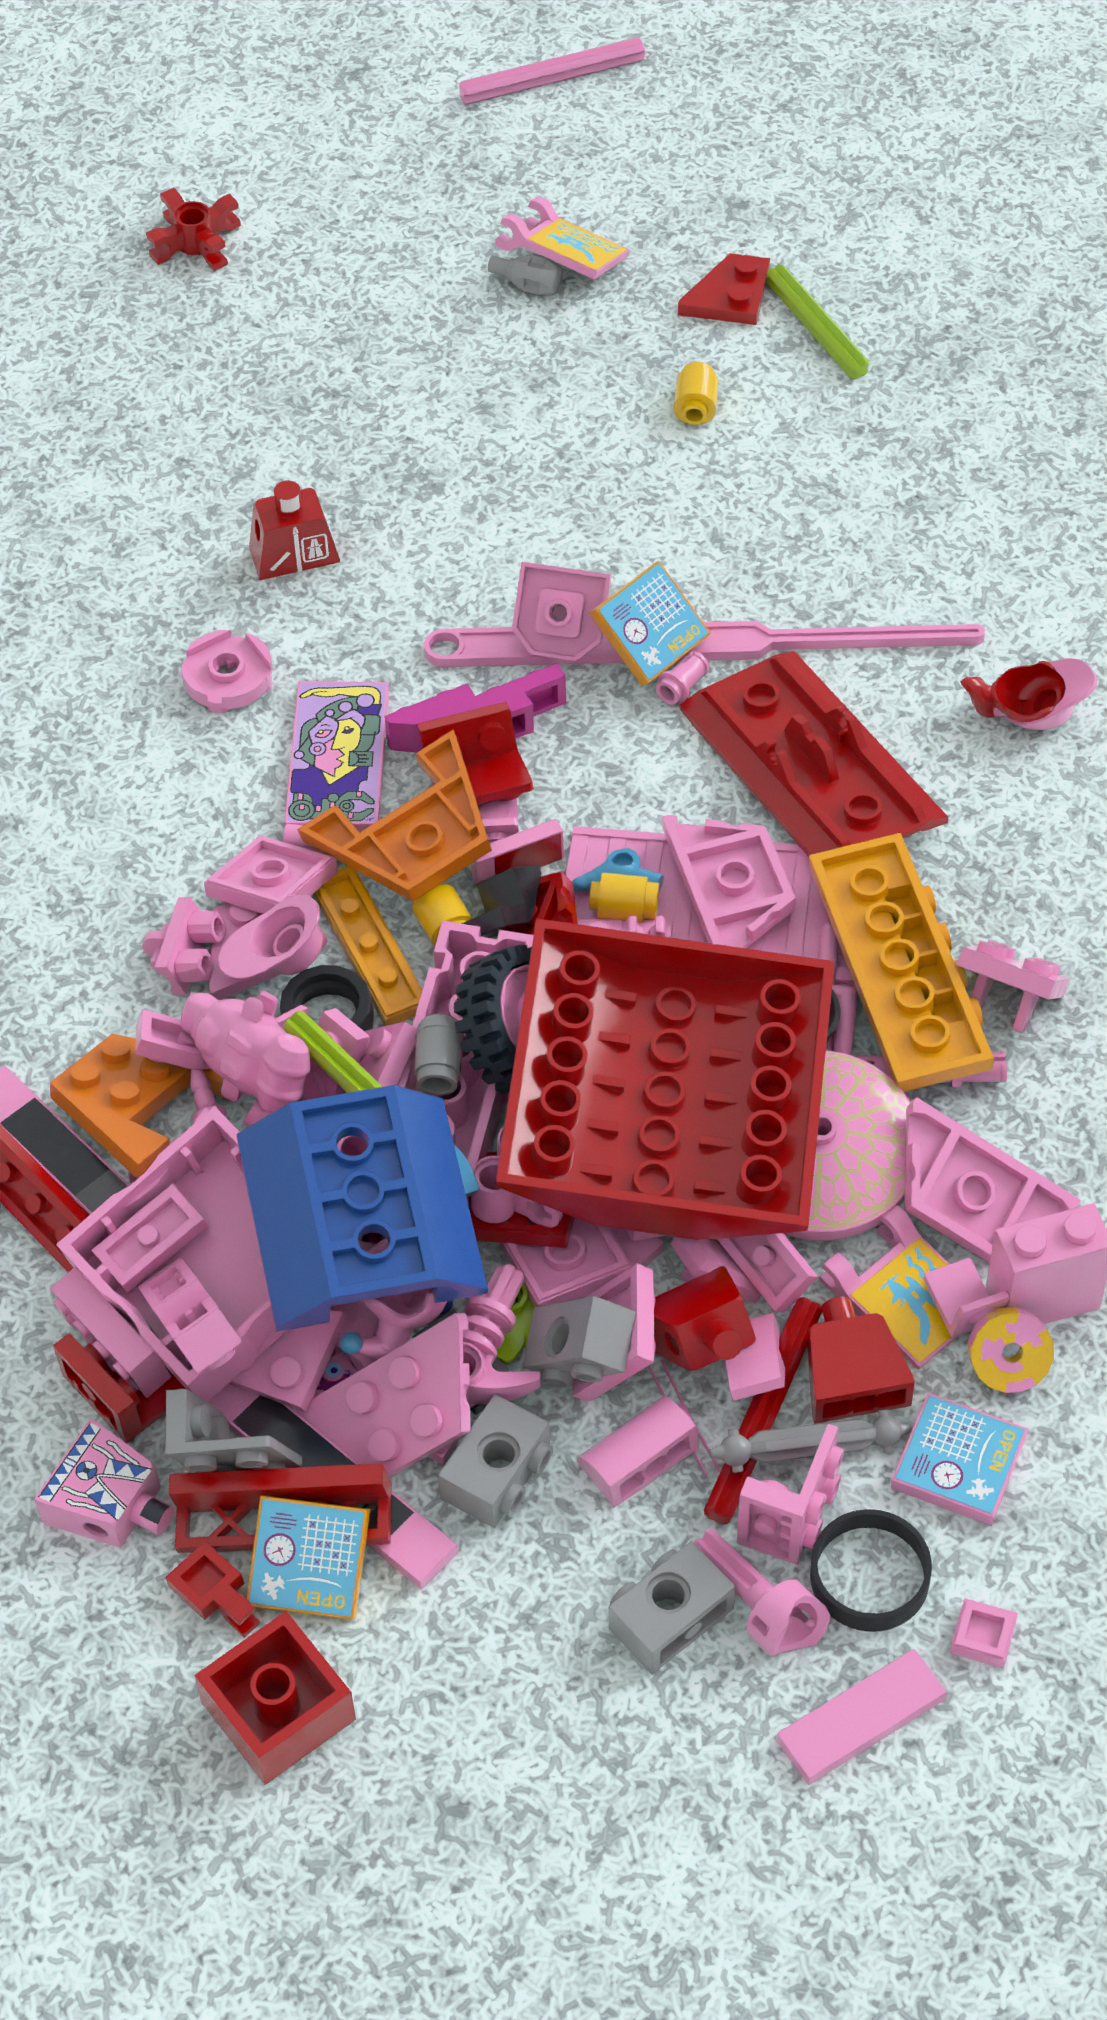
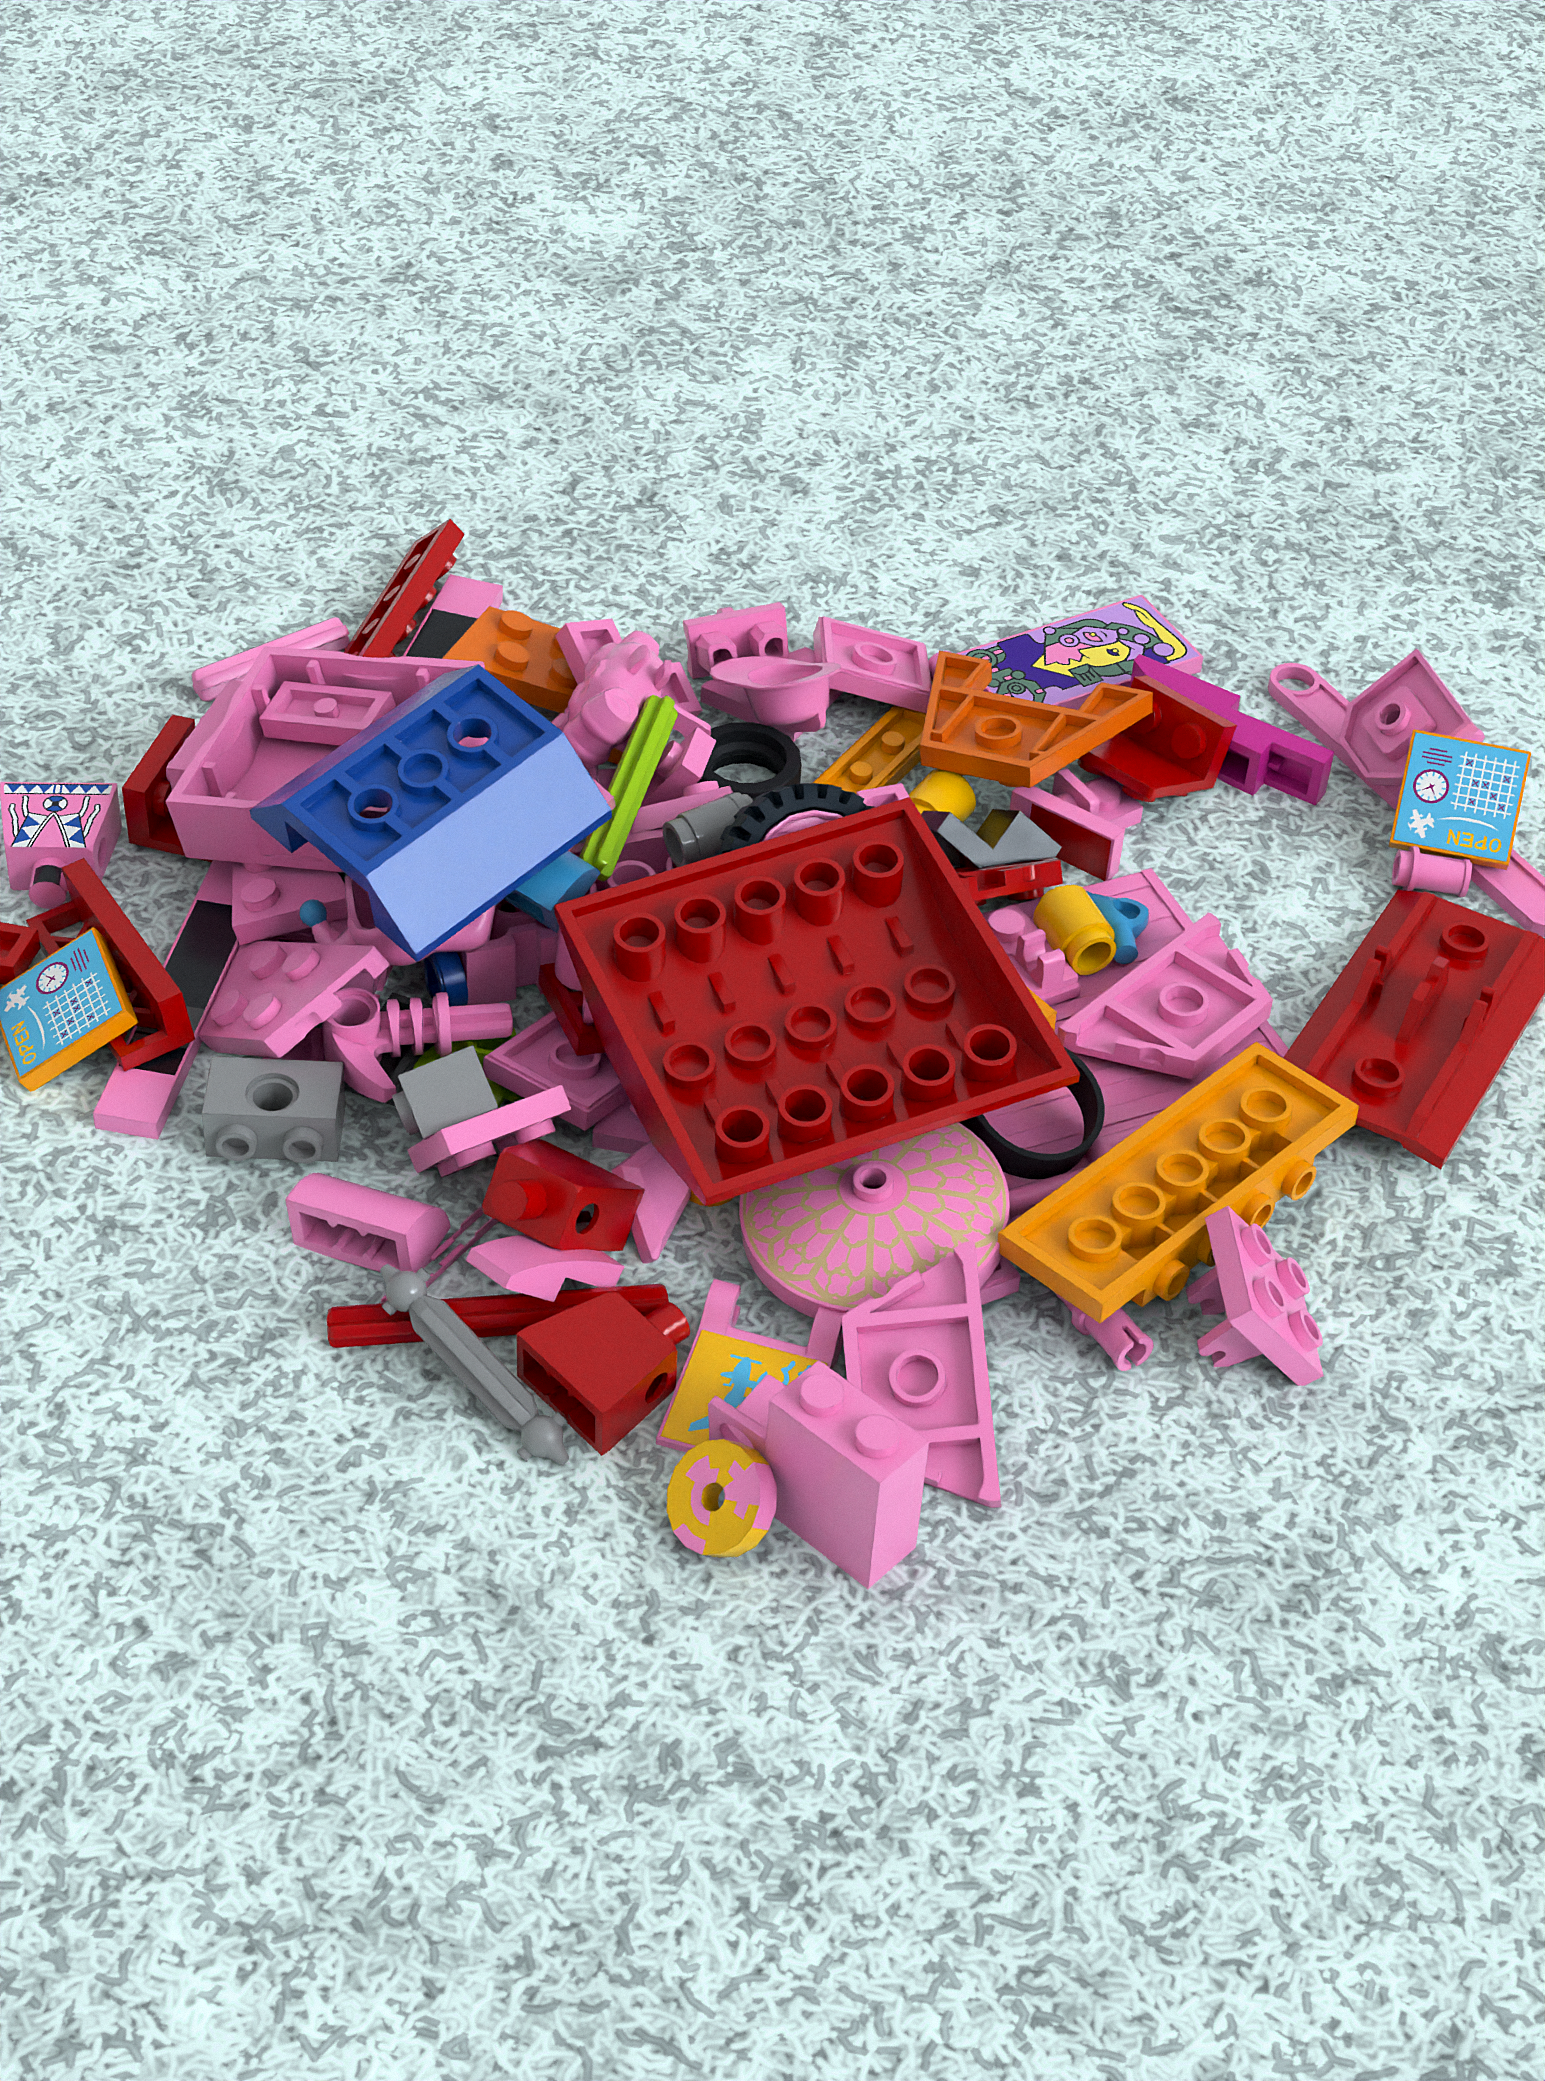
camera: 55 degrees right, 10 degrees down
bright pink slope [138,1257,242,1374] -> none
light grey bracket [165,1389,302,1472] -> none
bright pink plate [181,630,272,713] -> none
red torso [249,480,340,581] -> none
light grey brick [608,1541,736,1675] -> none
bright pink piece [694,1529,830,1657] -> none
bright pink plate [717,1233,818,1312] -> none
bright pink bracket [737,1424,844,1565] -> none
bright pink tile [776,1649,947,1785] -> none
black tyre [810,1509,932,1632] -> none
medium azure tile [891,1393,1028,1526] -> none
bright pink tile [950,1598,1018,1669] -> none

